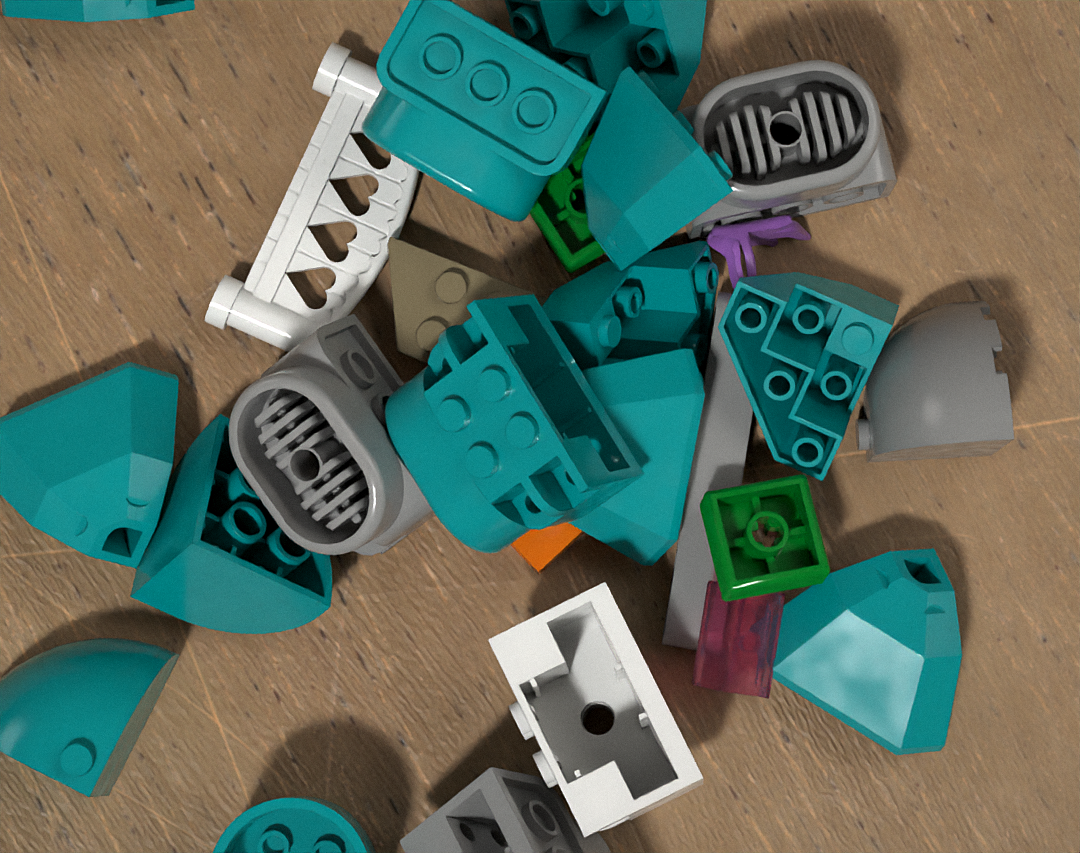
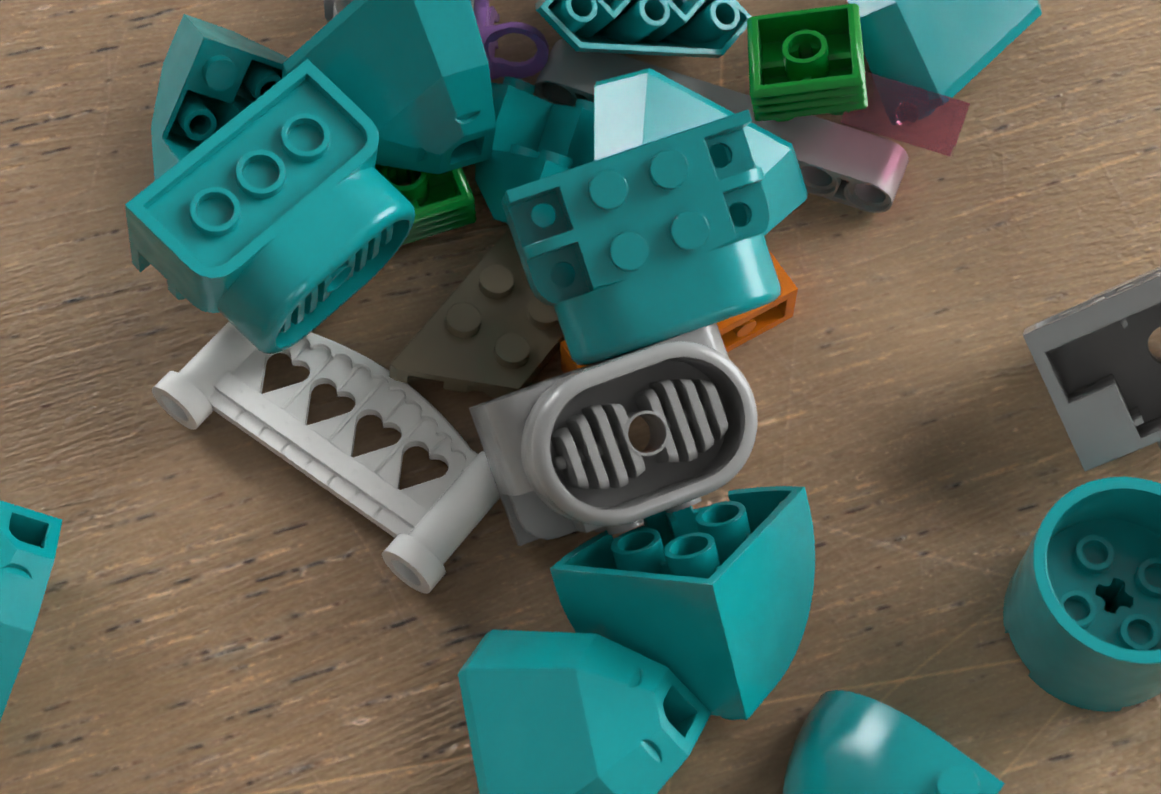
camera: 80 degrees left, 20 degrees down
white brick [488,582,703,838] -> none

